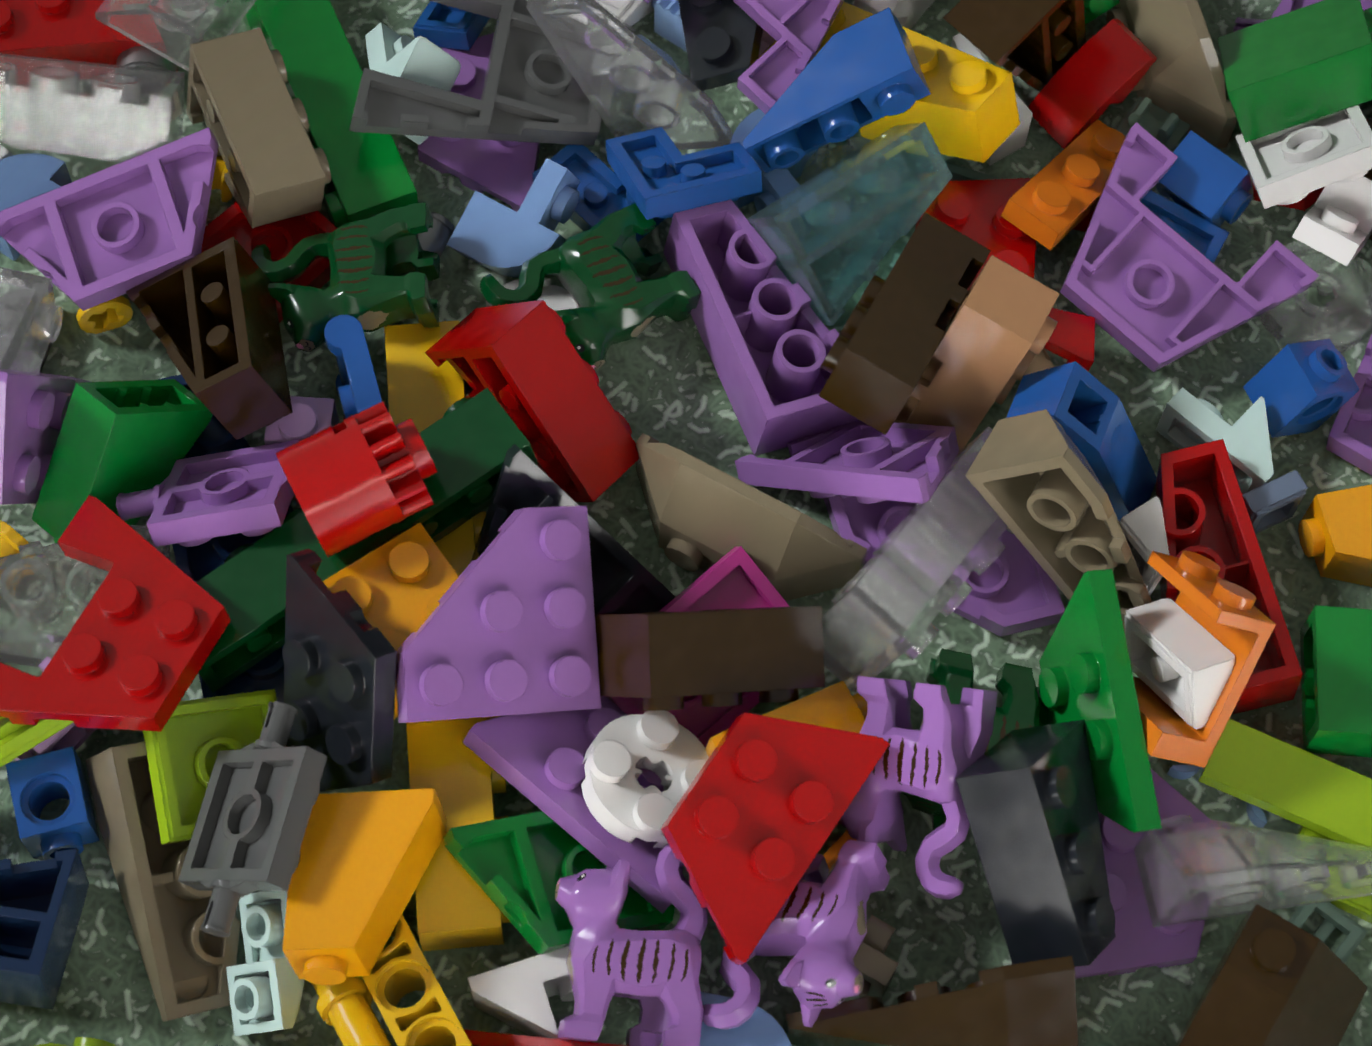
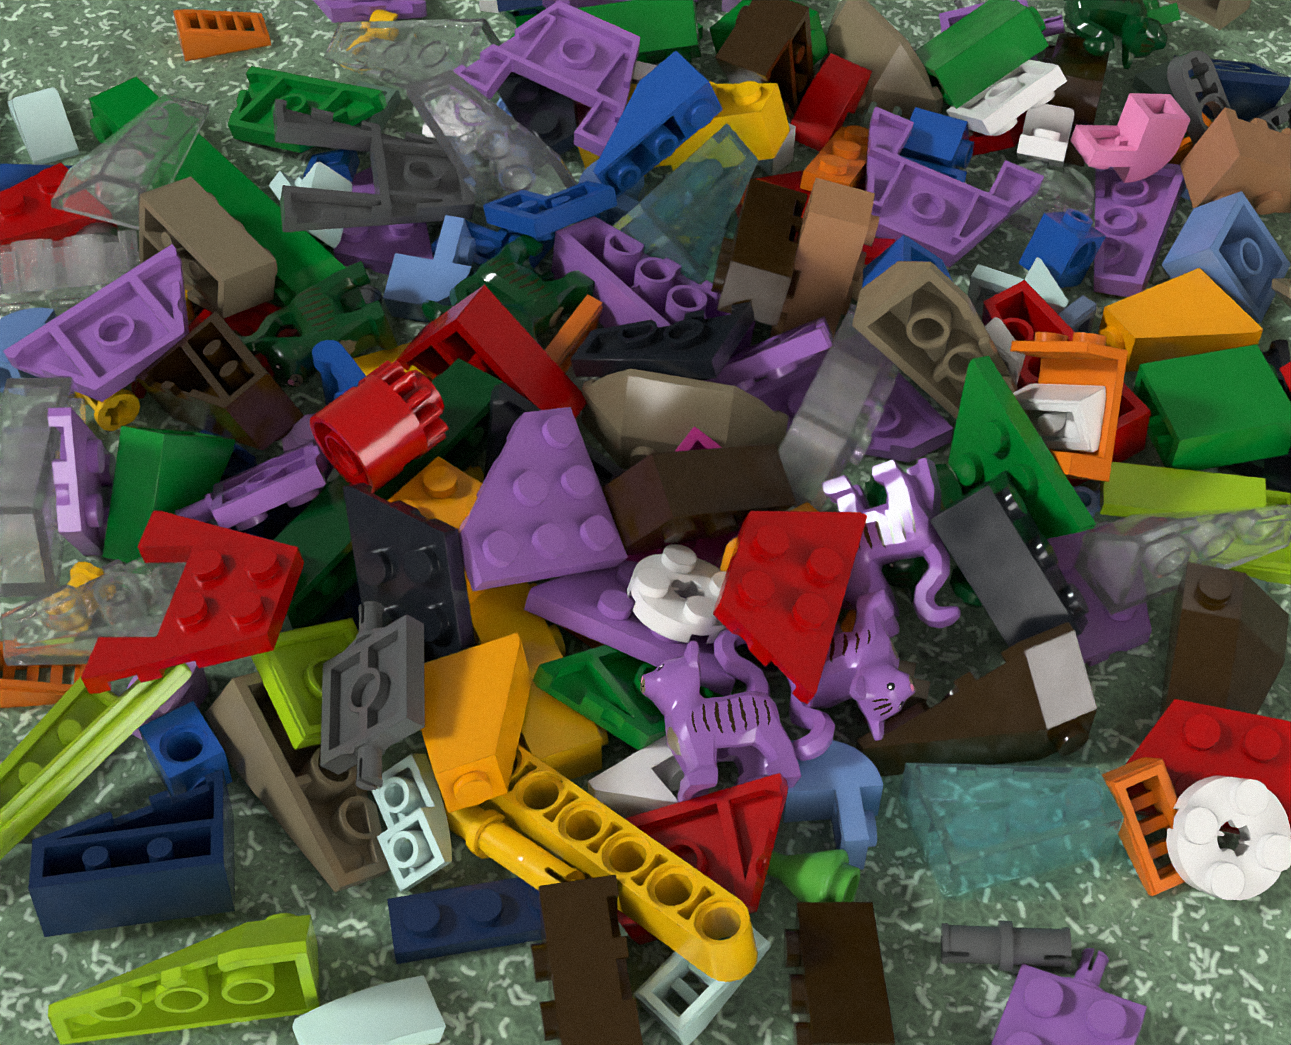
camera: 15 degrees left, 15 degrees down
none -> orange tile [544,294,603,374]
none -> black wing [570,302,755,381]

